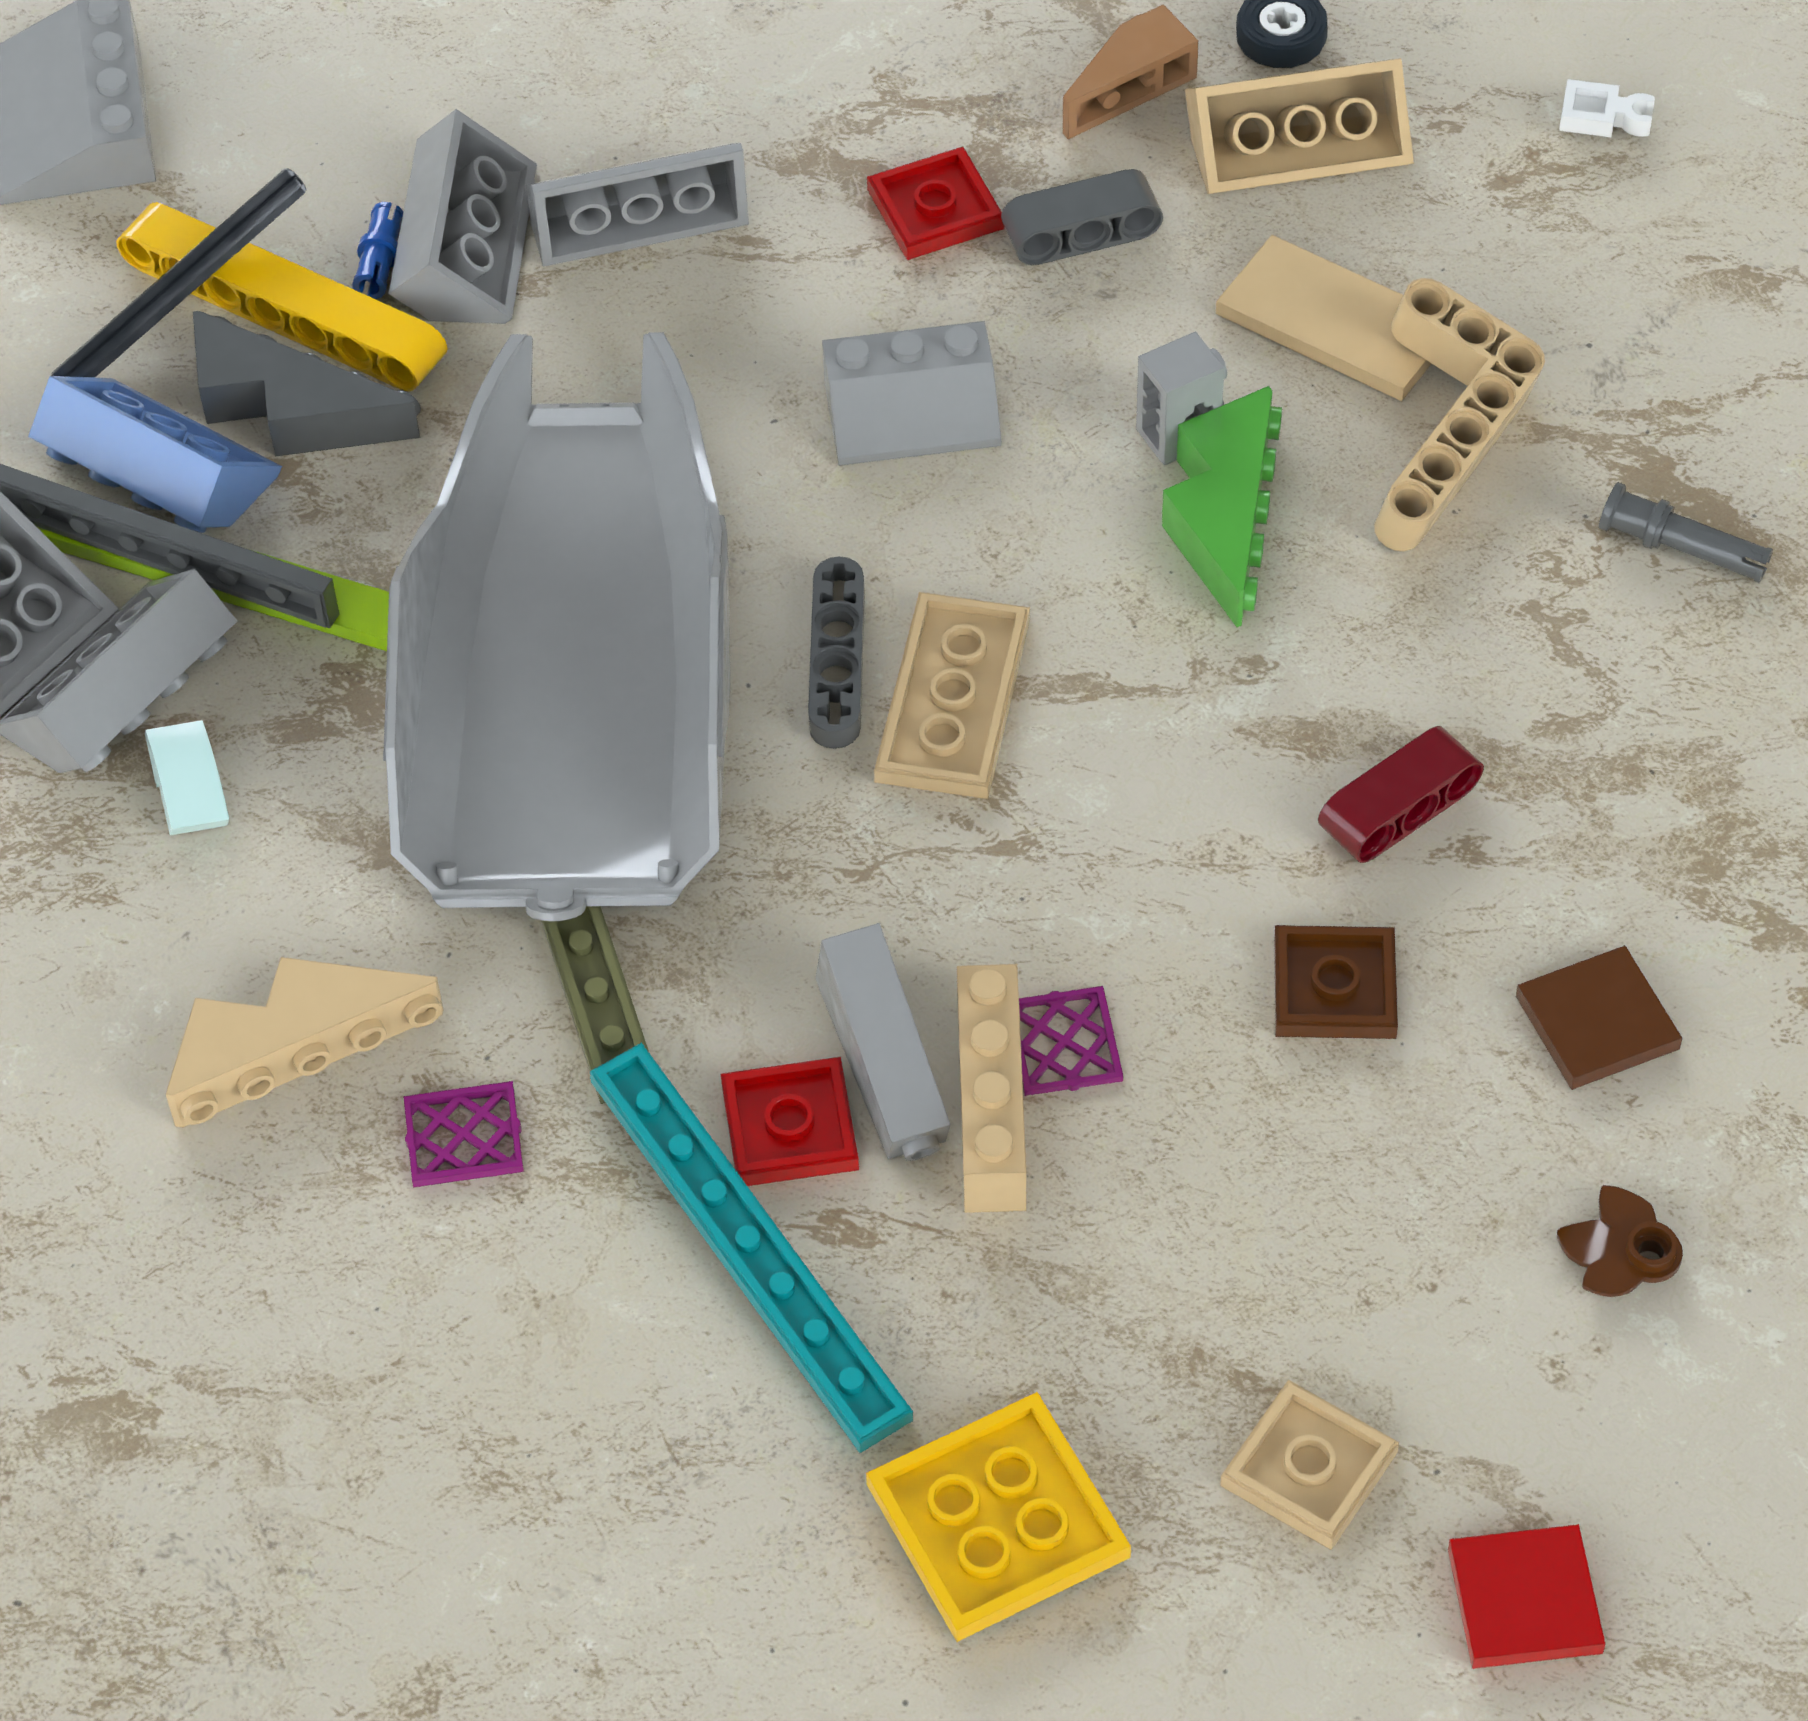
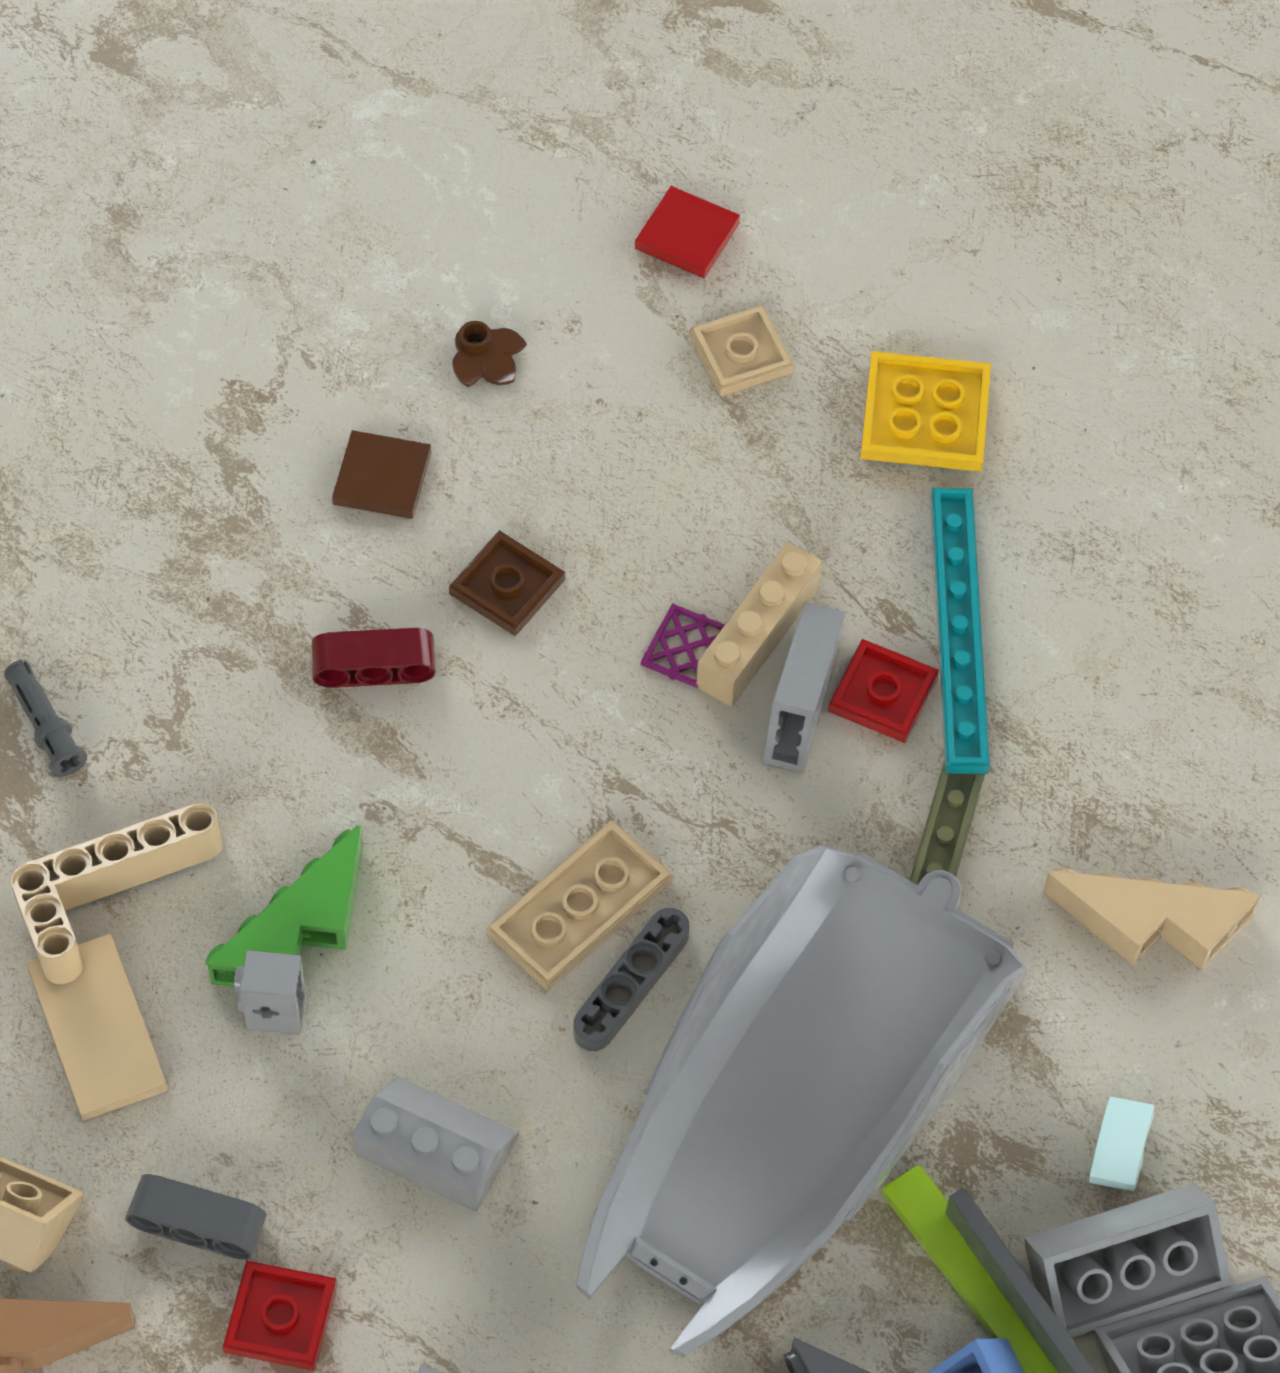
camera: 150 degrees left, 5 degrees up
magenta window [403,1081,524,1188] -> none

